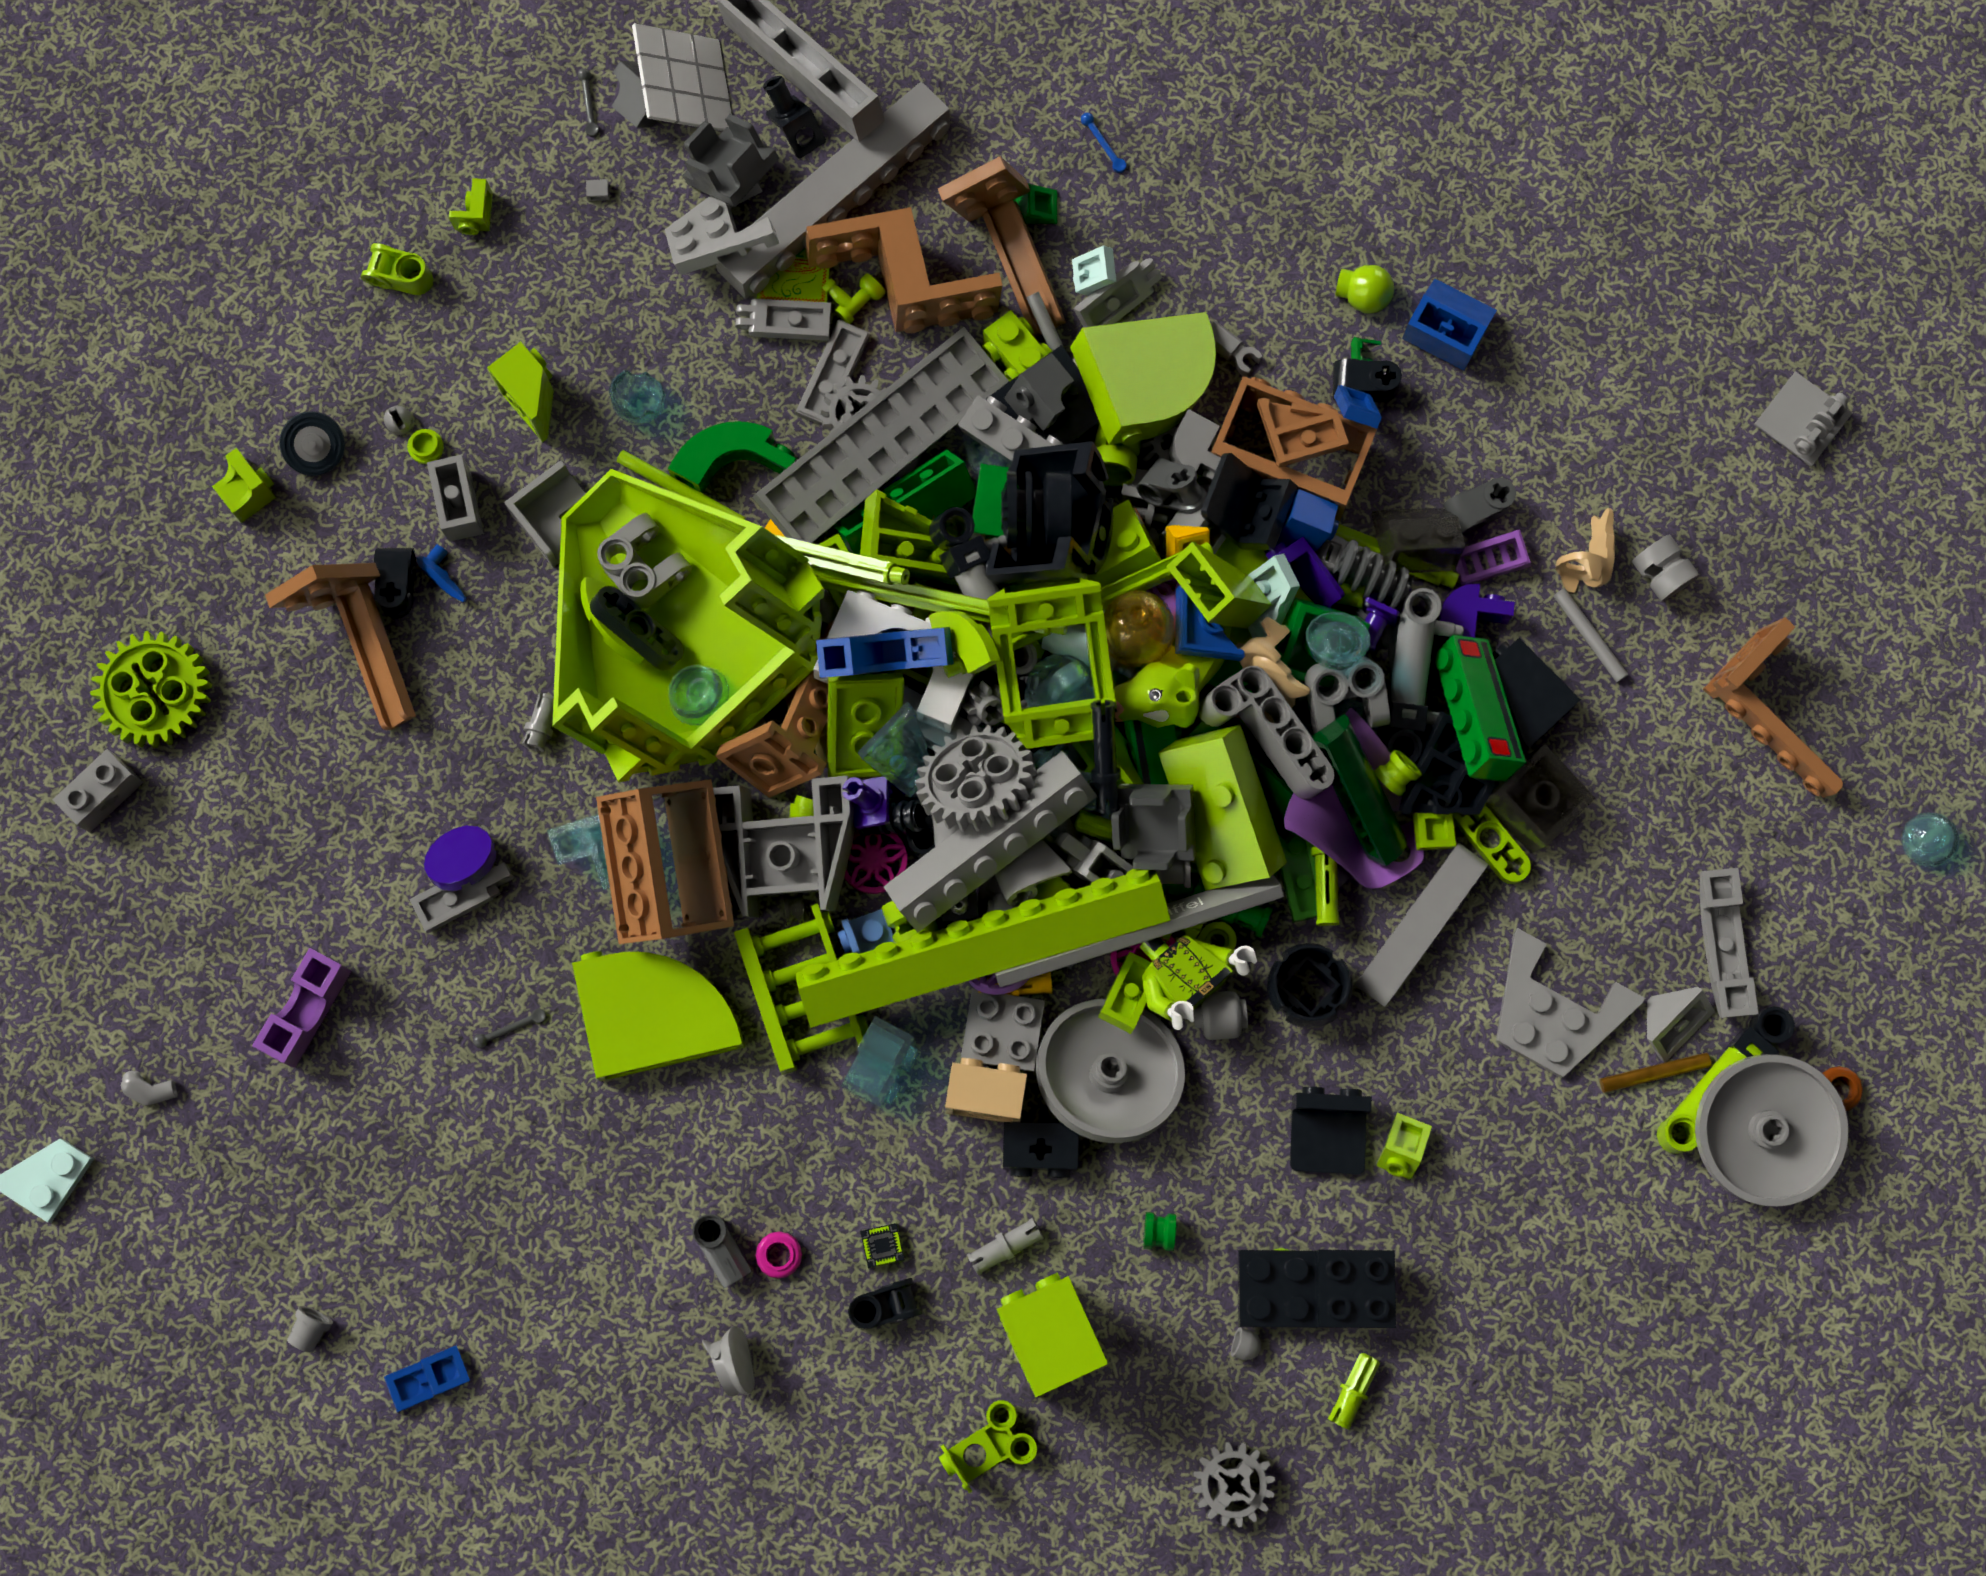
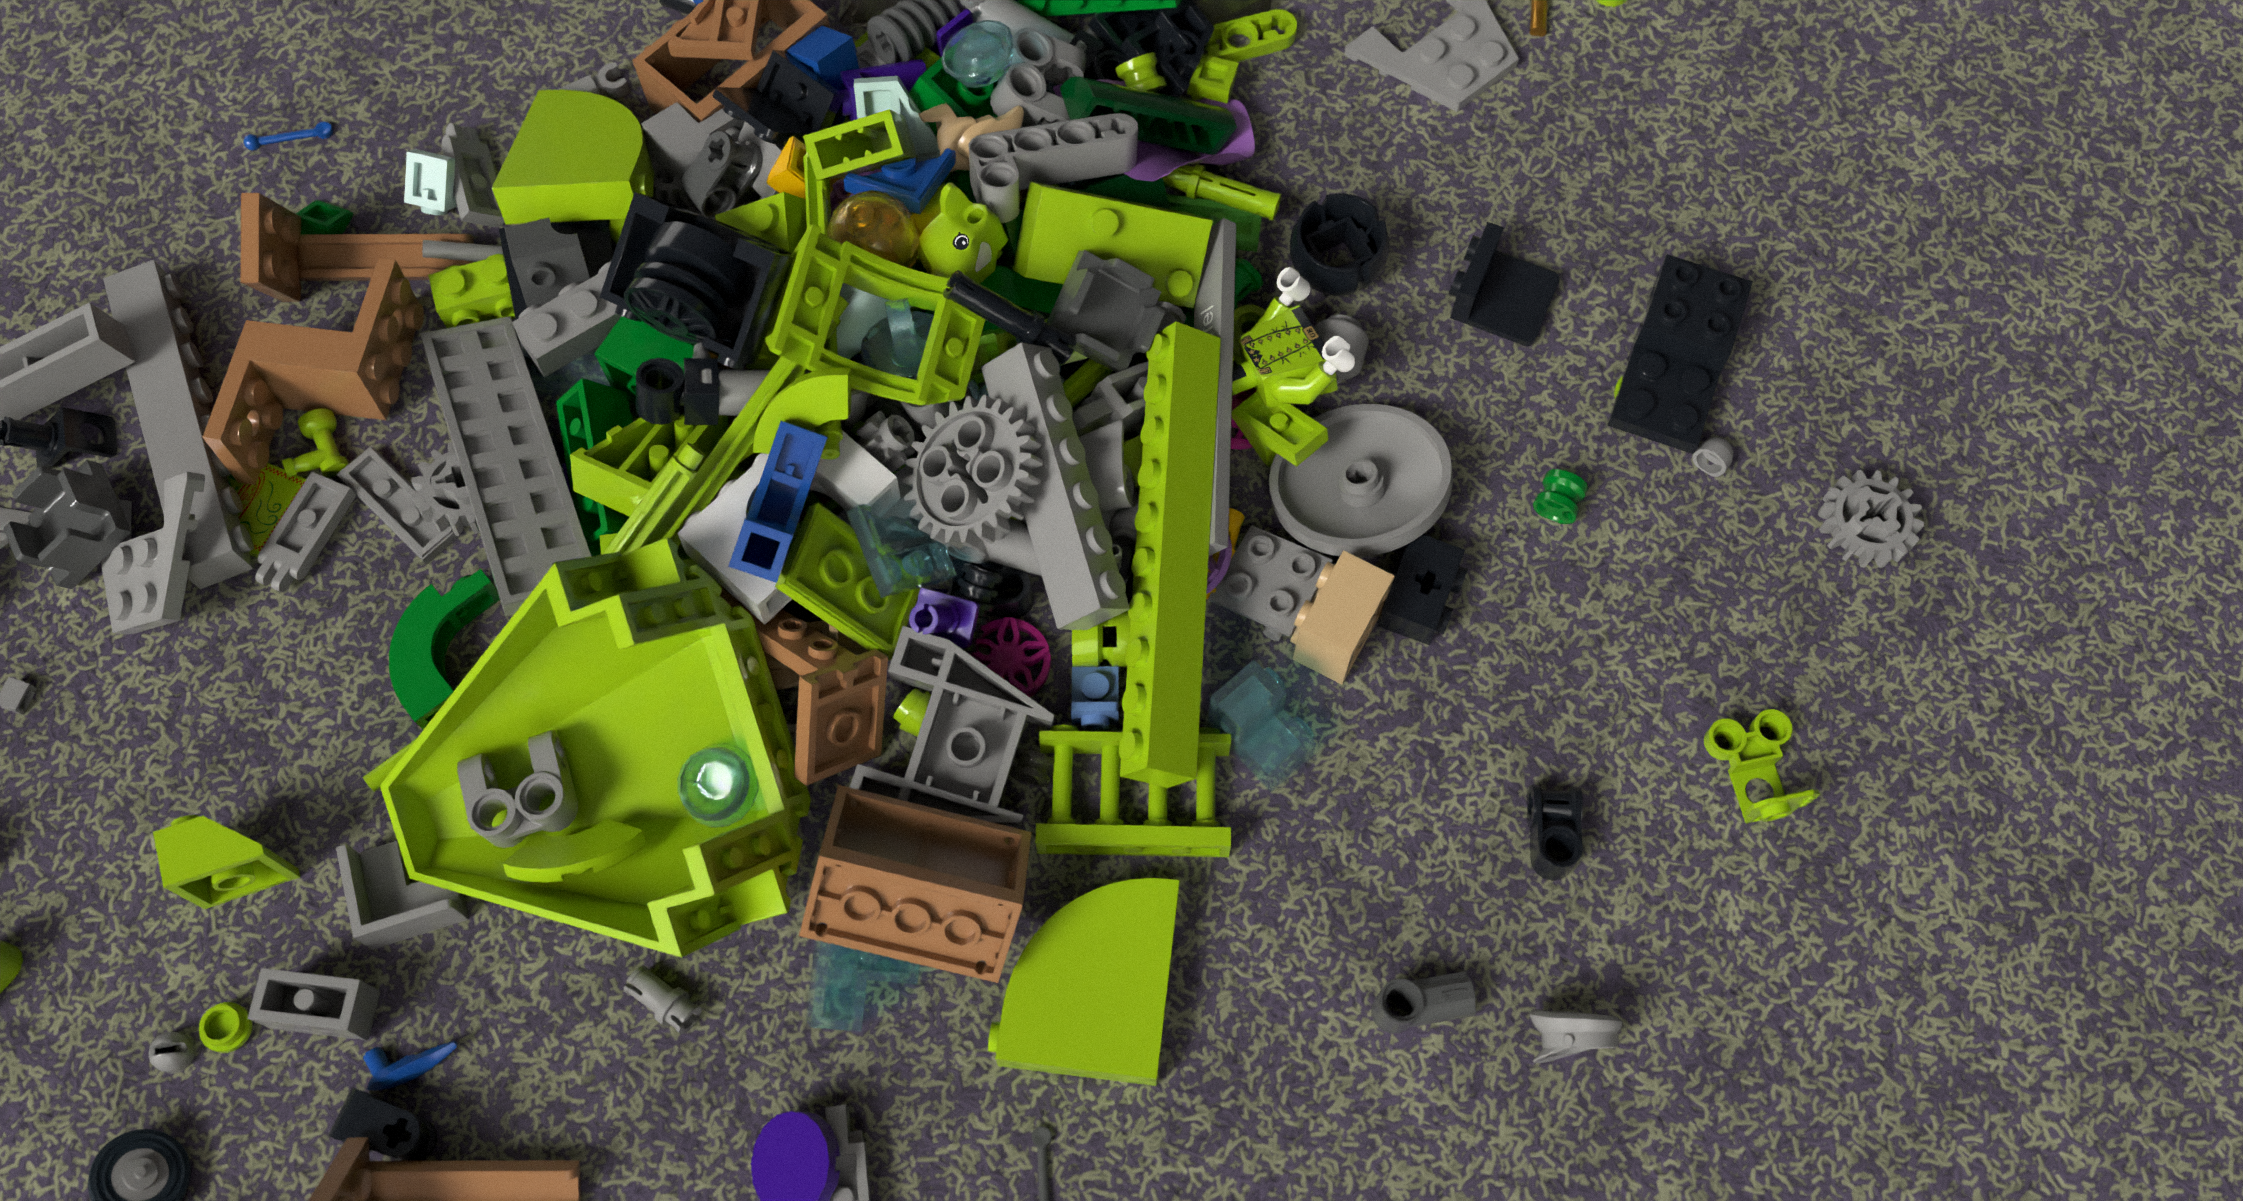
camera: 70 degrees left, 10 degrees down
black beam [590,586,684,670] -> none
clear light blue hair [609,370,666,424] -> none
dark pink piece [756,1231,802,1279] -> none
tile [860,1223,905,1269] -> none
light grey pin [967,1217,1044,1276] -> none
lime hose [997,1272,1108,1397] -> none
lime axle [1327,1353,1380,1430] -> none
light grey beam [1355,843,1488,1007] -> none
lime bracket [1377,1112,1432,1179] -> none

